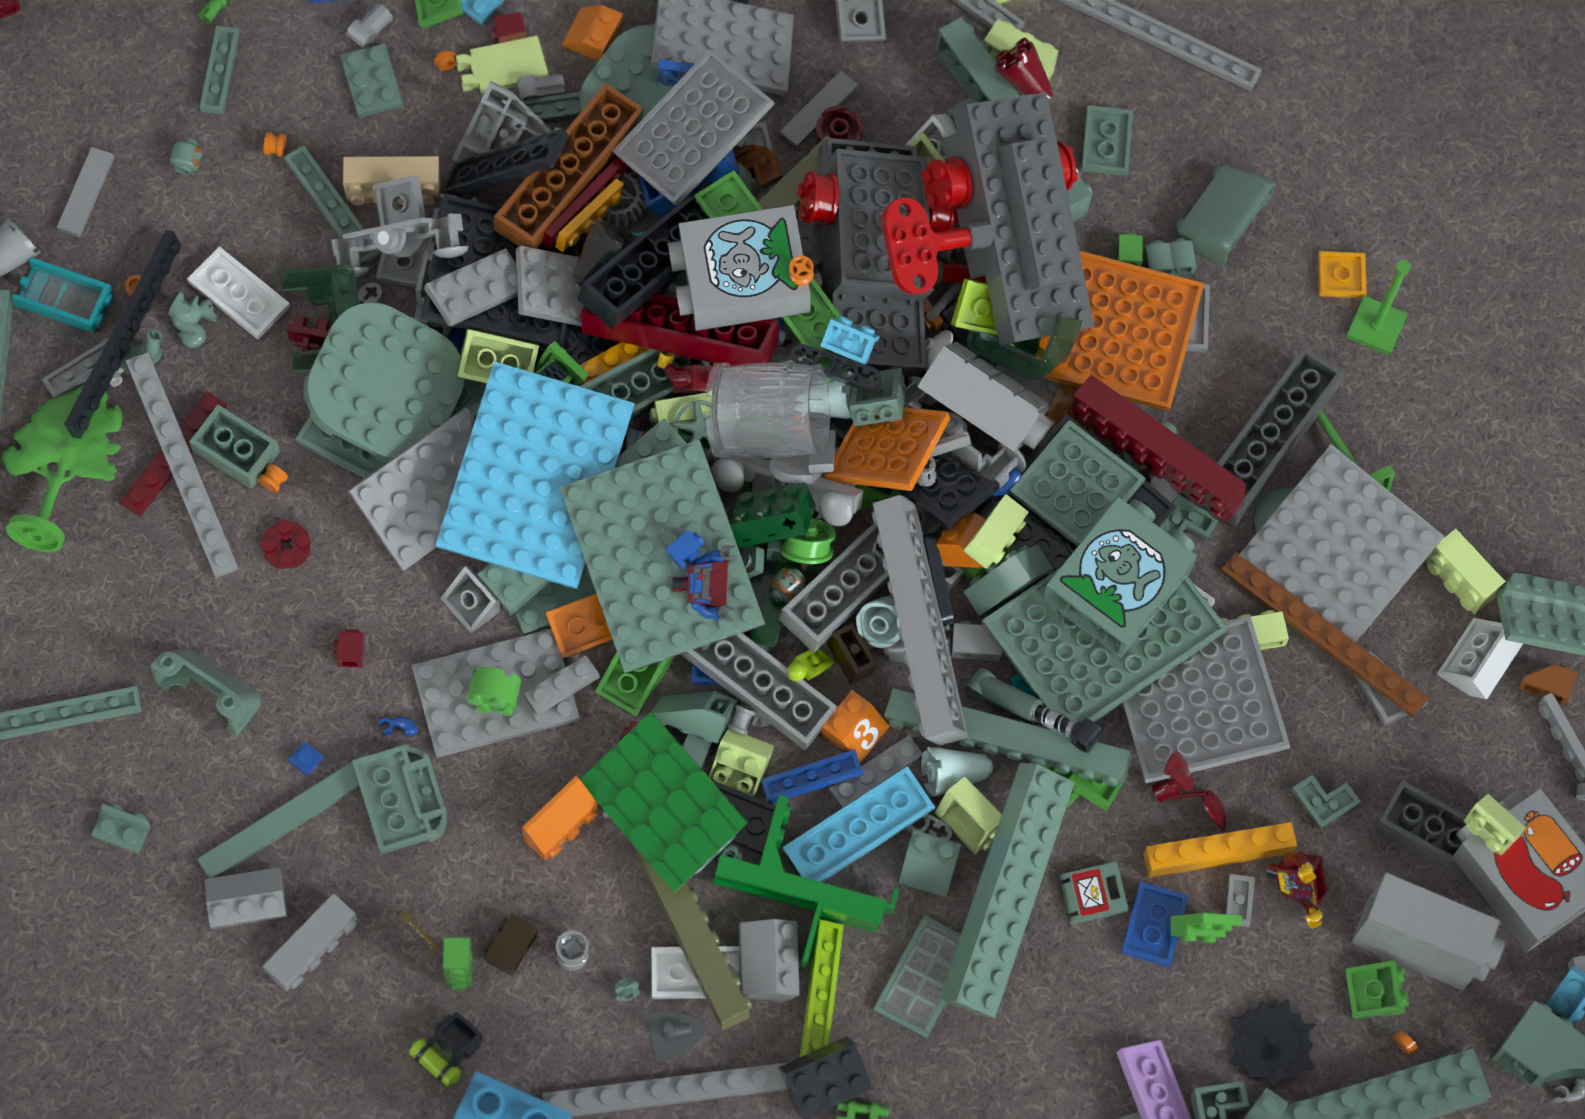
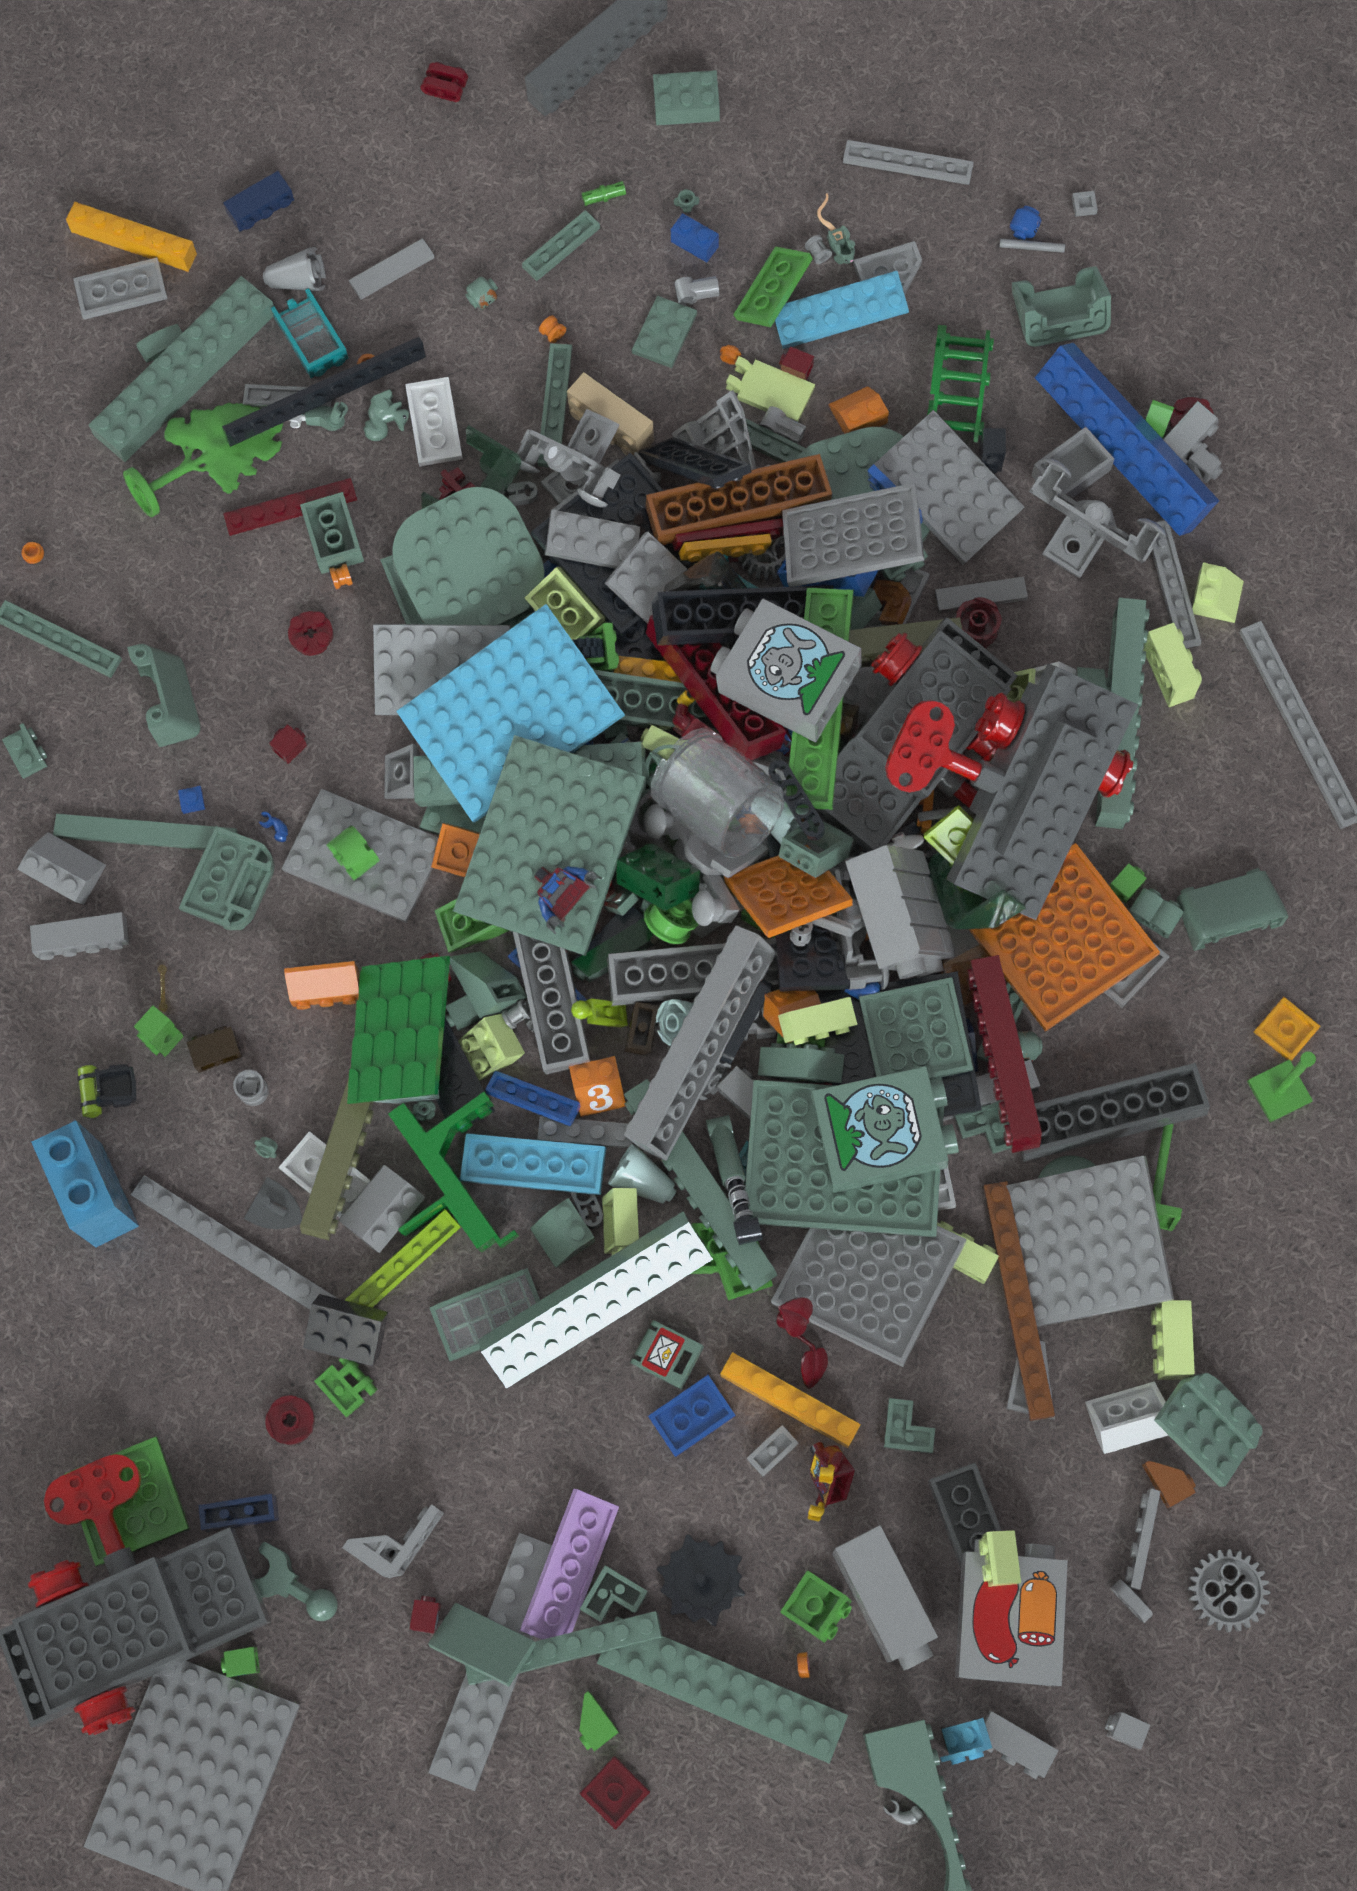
camera: 50 degrees right, 5 degrees up
light grey plate [126,353,238,579] -> none
light grey plate [524,655,600,716] -> none
blue brick [666,529,705,571] -> none
sand green head [769,567,806,603] -> none
orange wheel [789,256,814,286] -> none
medium azure bracket [821,316,880,365] -> none
dark red cone [995,37,1053,100] -> none
sand green plate [1081,105,1134,176] -> none
bright green plate [1171,913,1242,943] -> none

